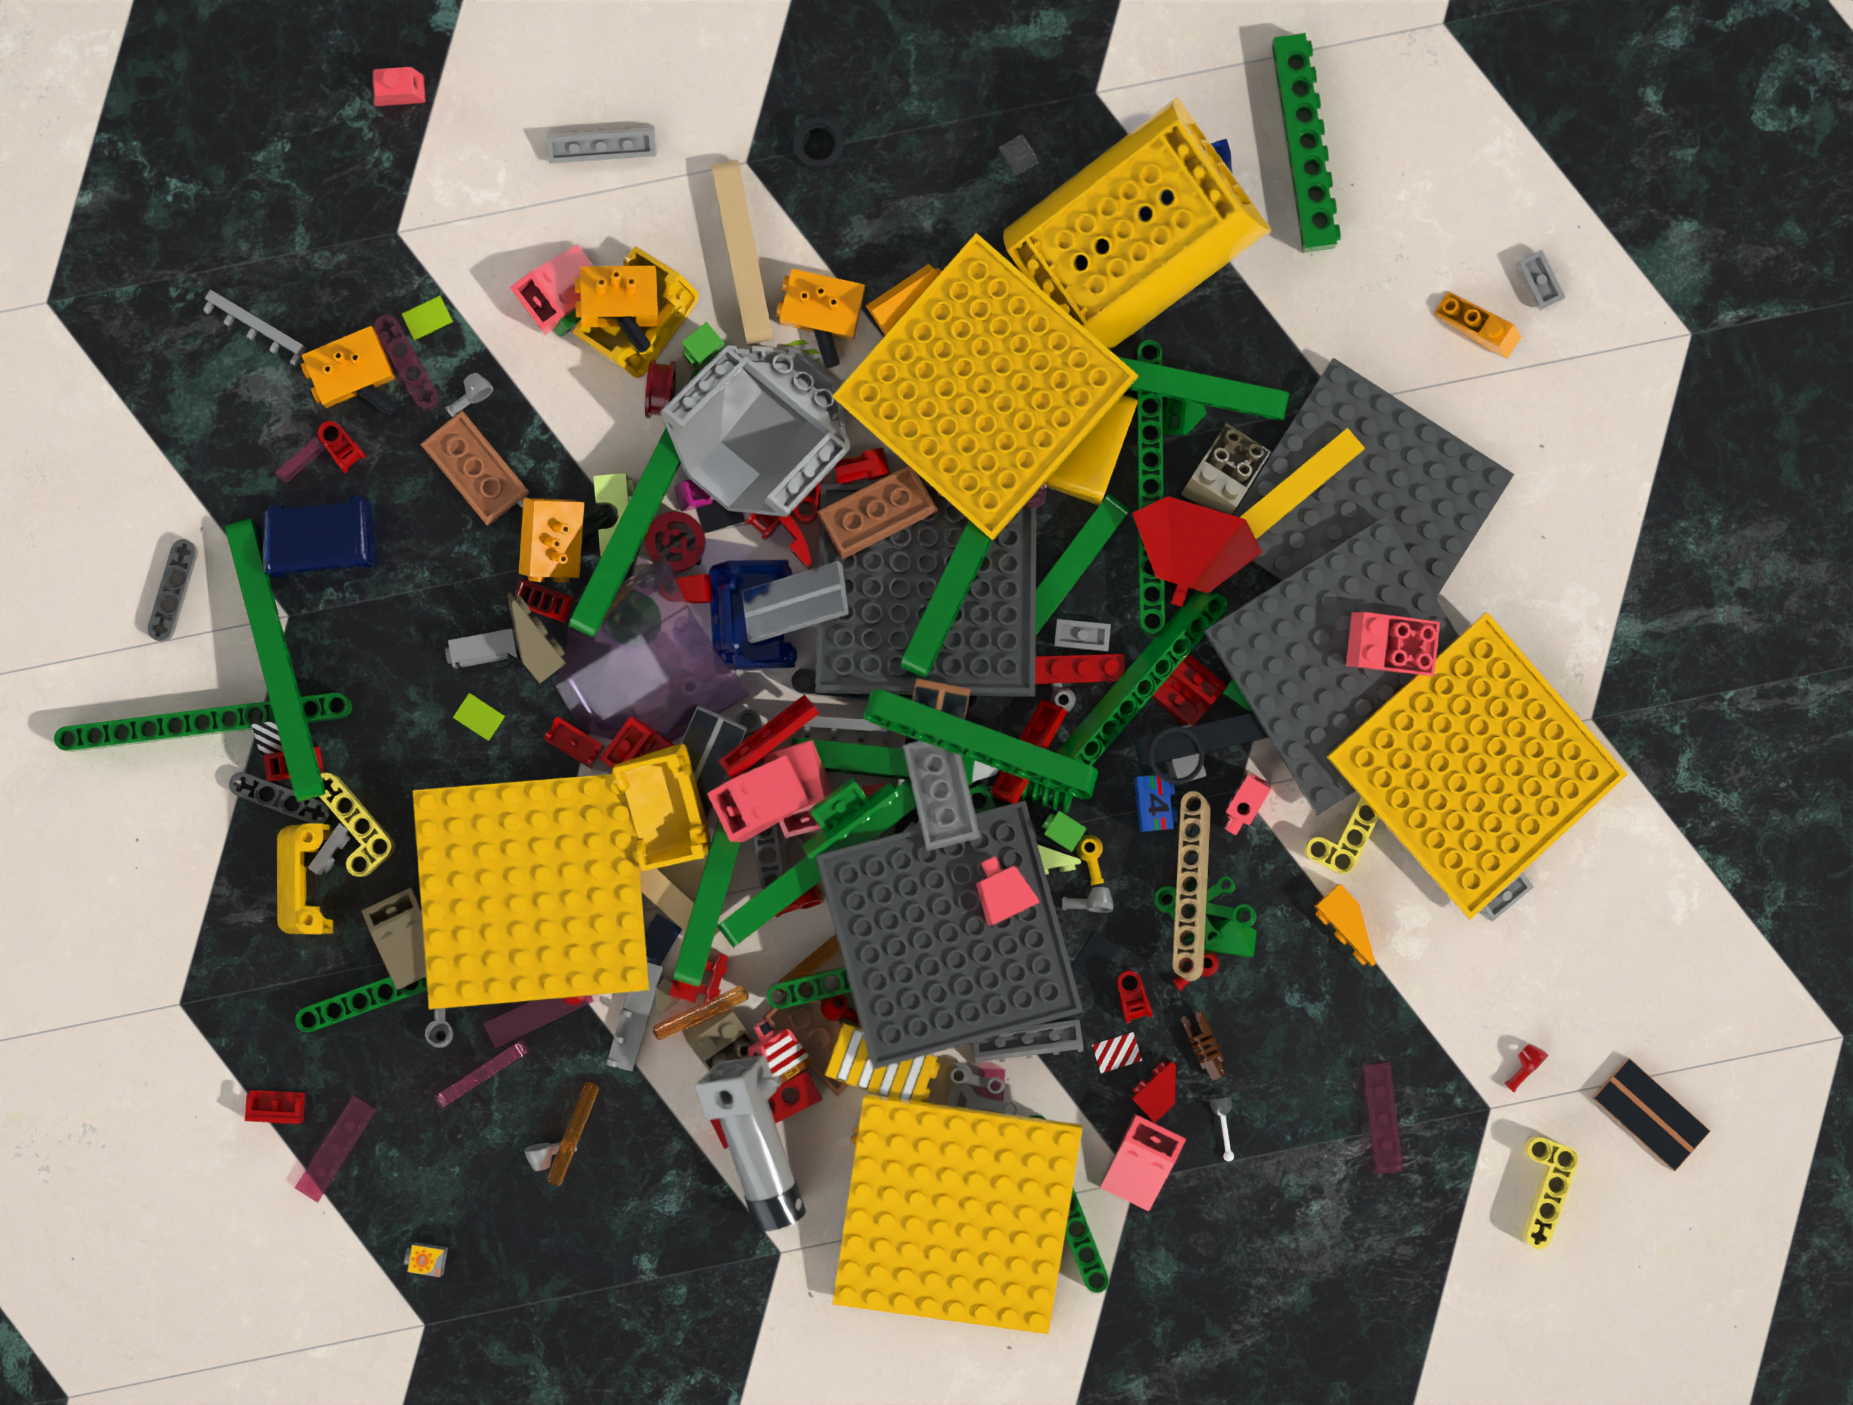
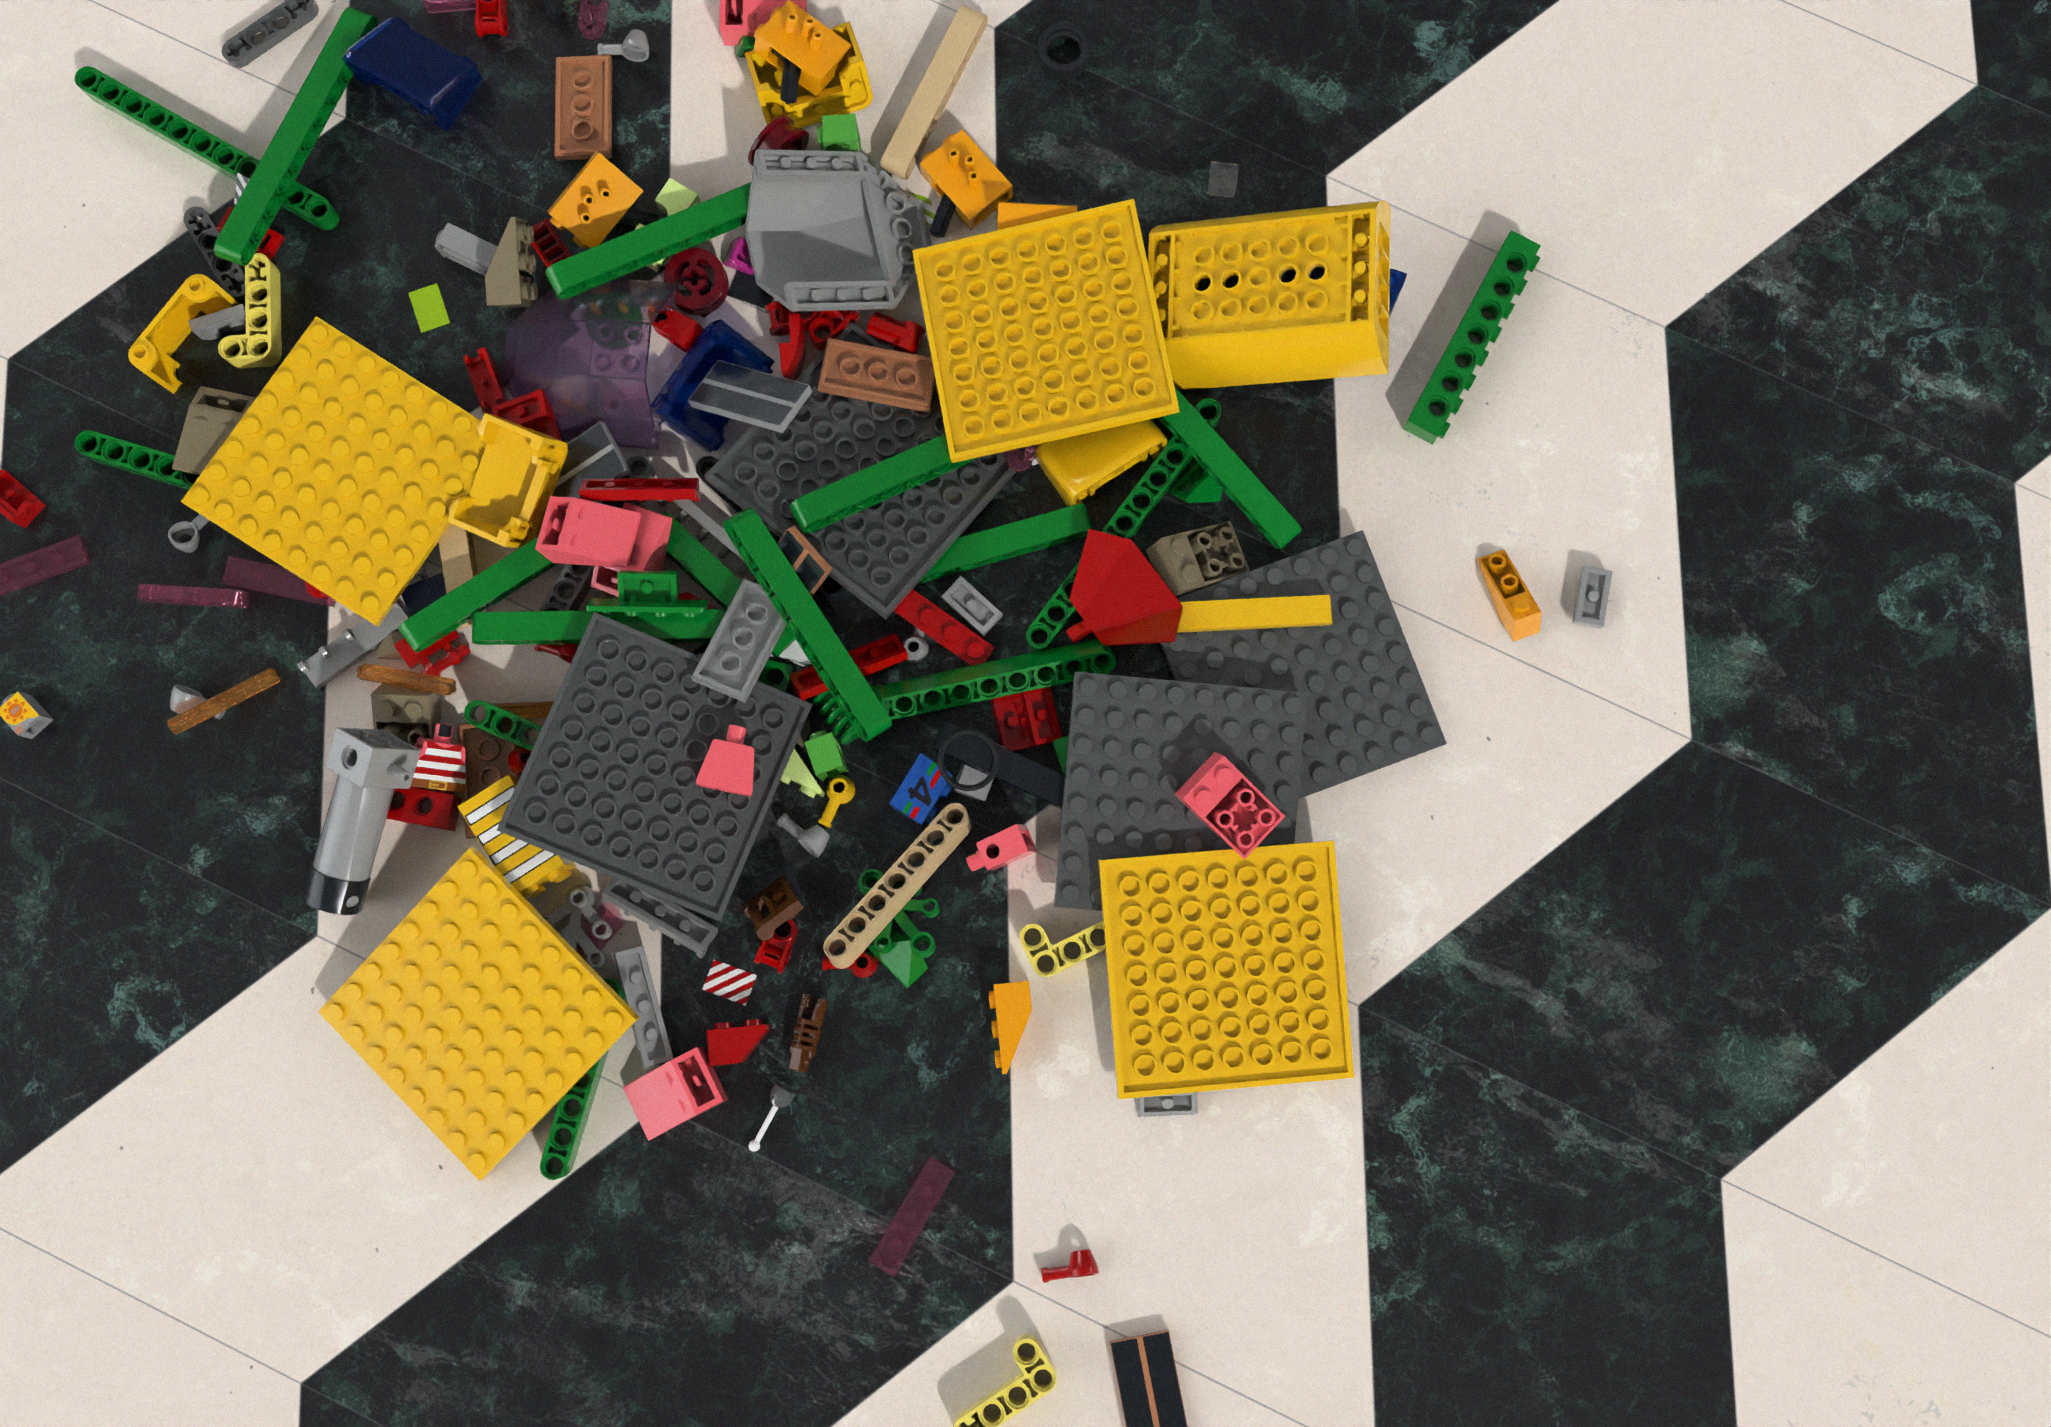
camera: 40 degrees right, 5 degrees down
none -> light grey hinge [613,946,673,1069]
none -> reddish brown plate [743,876,804,941]

